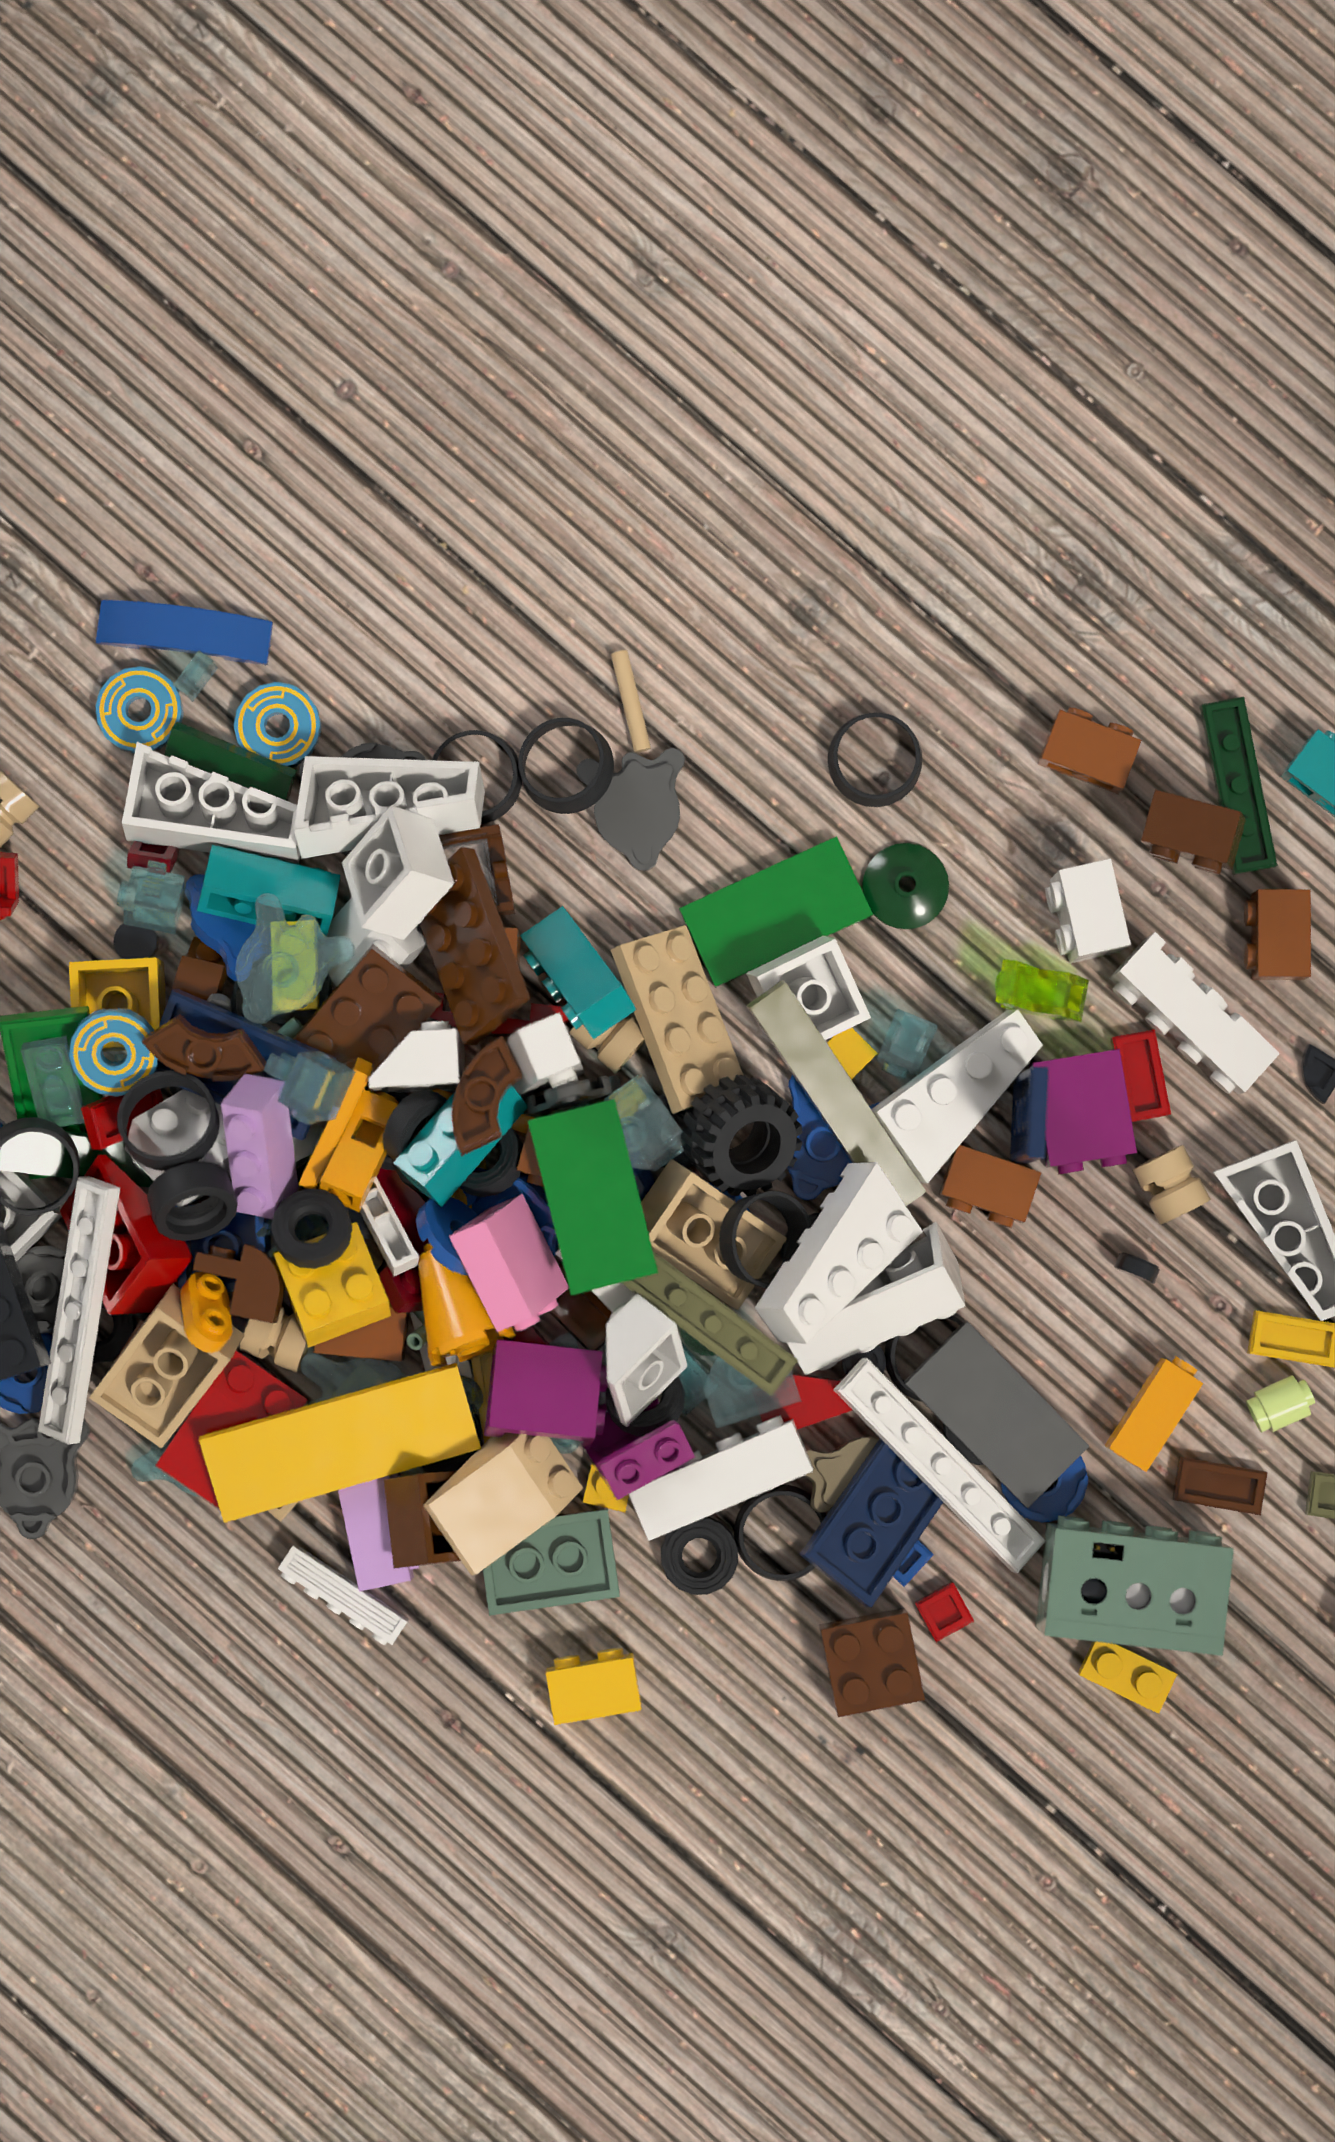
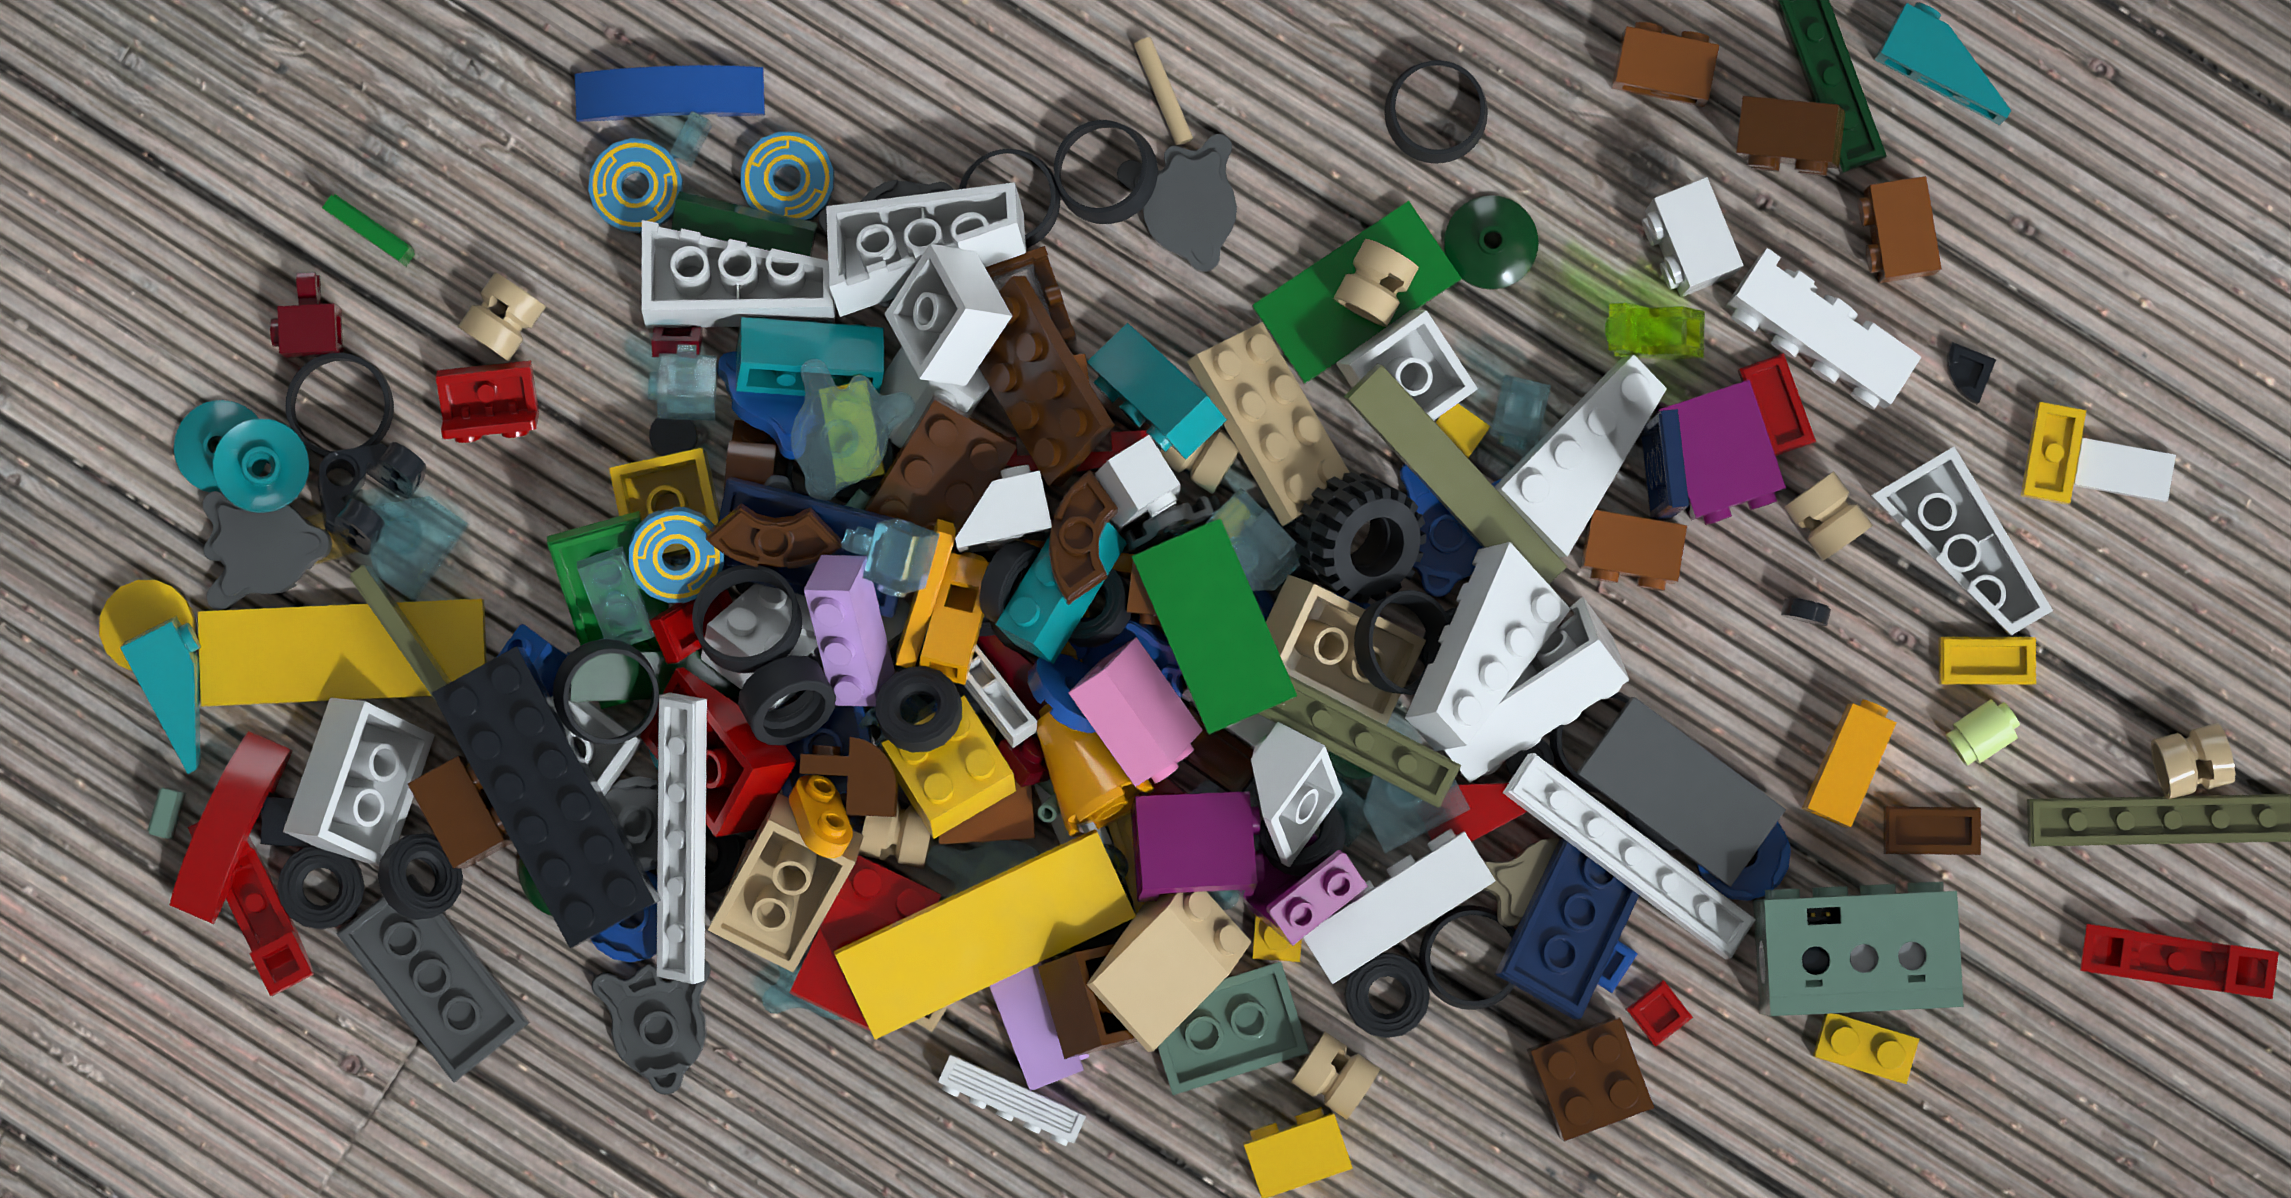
camera: 10 degrees left, 0 degrees up
none -> tan wheel [1291,1031,1380,1120]
none -> tan wheel [1334,239,1419,327]

